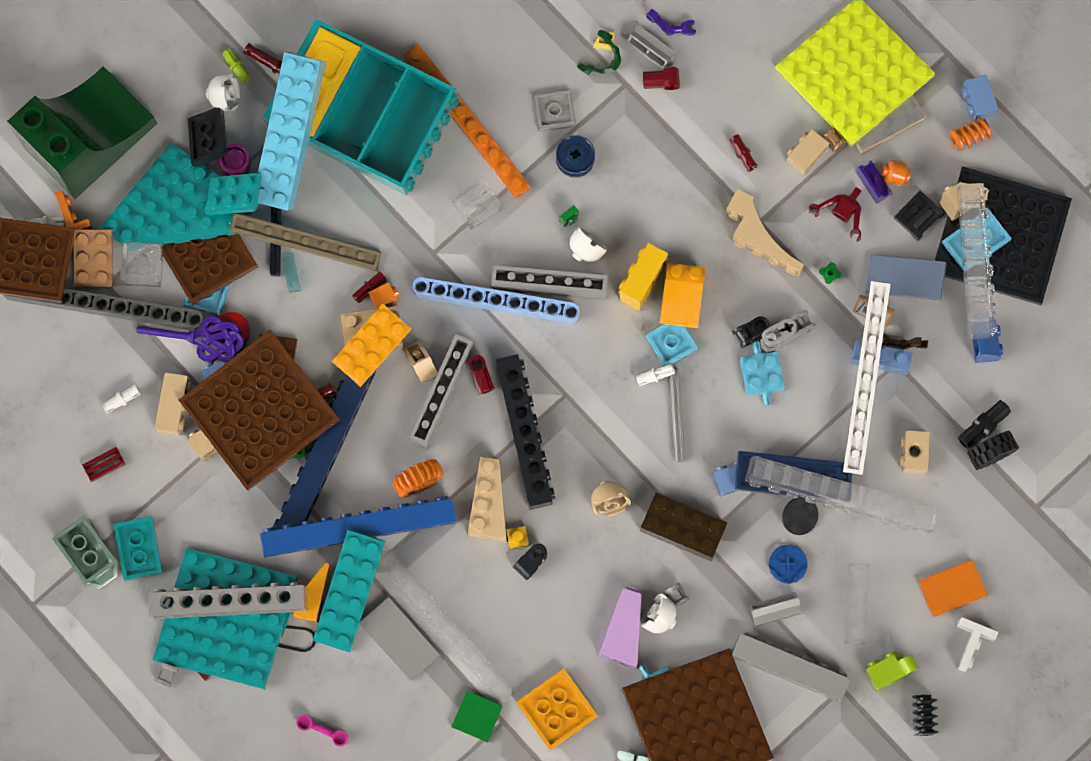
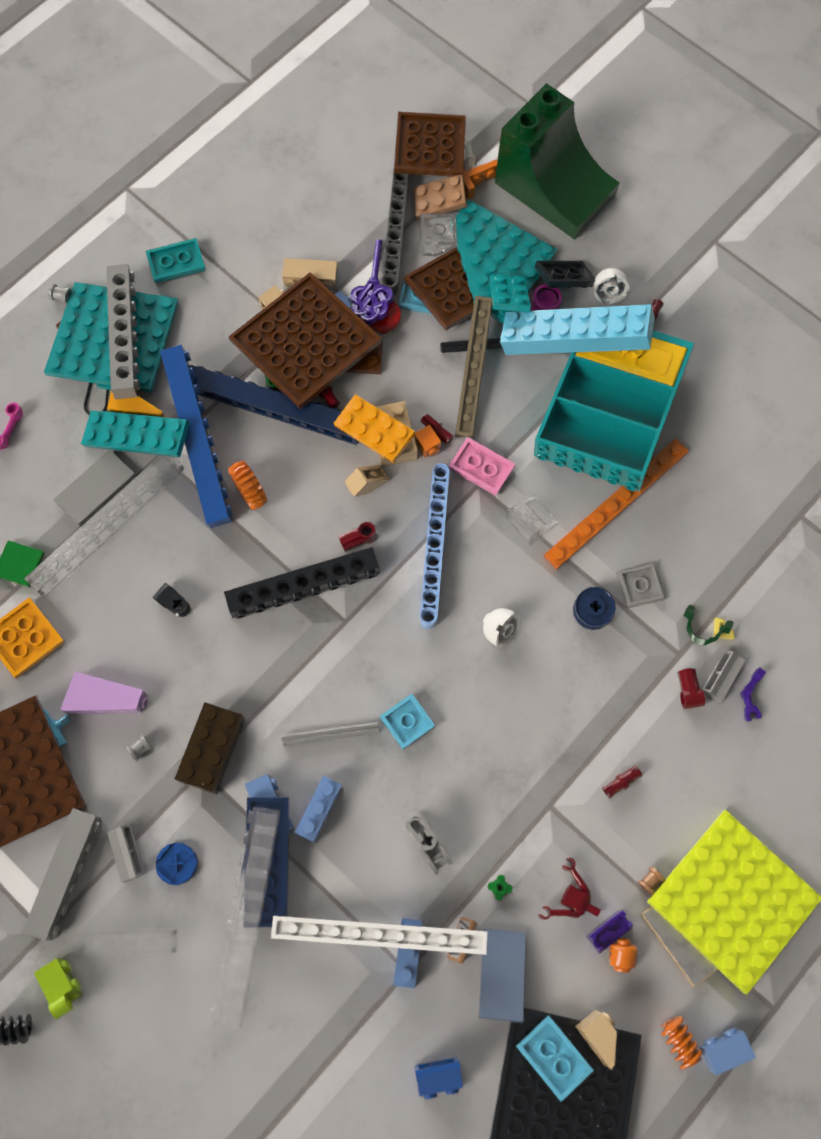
camera: 80 degrees right, 5 degrees down
sand green slope [52,515,118,589] -> none
dark red tile [82,447,126,483] -> none
white pin [102,384,141,414] -> none
lime axle [222,48,251,84] -> none
clear light blue piece [282,253,301,293] -> none
light grey brick [409,334,474,450] -> none
tan wedge [468,457,507,542] -> none
light grey brick [491,265,608,299] -> none
yellow plate [506,526,529,549] -> none
green plate [559,205,579,227] -> none
tan cylinder [591,480,631,516] -> none
yellow brick [618,243,668,311] -> none
white axle [636,364,675,387] -> none
white cylinder [640,594,677,634] -> none
light orange slope [660,263,705,328] -> none
tan arch [726,189,804,276] -> none
black piece [732,316,769,349] -> none
medium azure plate [740,342,785,406] -> none
black piece [782,497,819,535] -> none
tan brick [787,129,830,176] -> none
dark brown piece [882,333,928,349] -> none
black plate [894,190,944,241] -> none
tan brick [900,431,929,474] -> none
orange tile [918,560,988,618] -> none
clear brick [957,183,997,340] -> none
white bracket [957,617,998,672] -> none
black piece [958,400,1012,450] -> none
black tyre [967,430,1019,470] -> none
none -> medium blue brick [295,776,343,843]
none -> bright pink plate [448,437,515,496]

